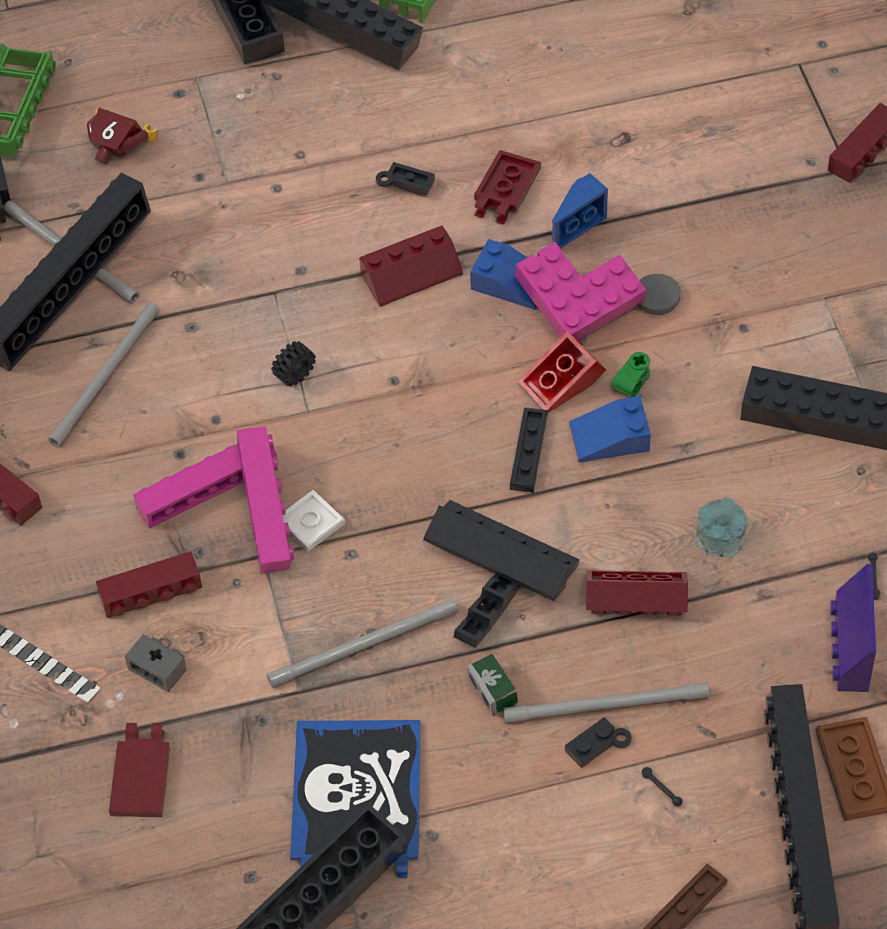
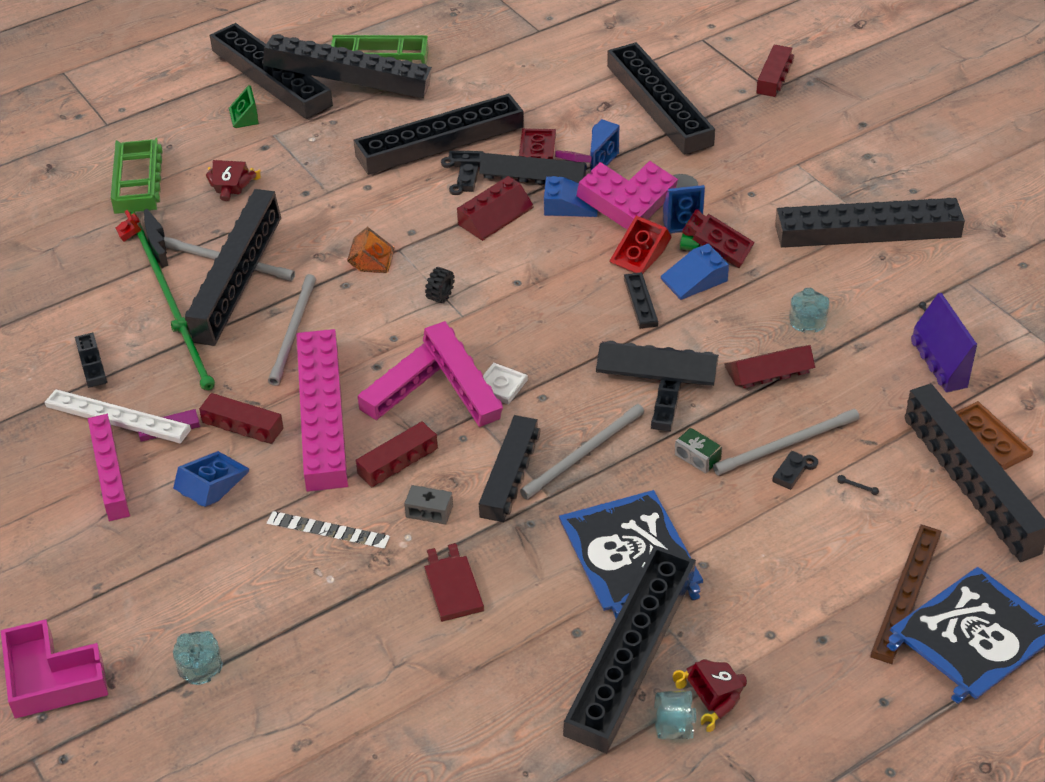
camera: 20 degrees left, 10 degrees down
none -> green slope [229,85,259,128]
none -> dark pink brick [297,329,348,492]
none -> clear orange slope [347,226,395,273]
none -> black brick [353,93,524,175]
none -> black hinge [449,164,479,195]
none -> black brick [479,153,587,184]
none -> black brick [479,415,541,522]
none -> magenta tile [555,150,591,163]
none -> black brick [607,42,715,155]
none -> blue slope [663,185,705,234]
none -> dark red tile [682,210,755,268]

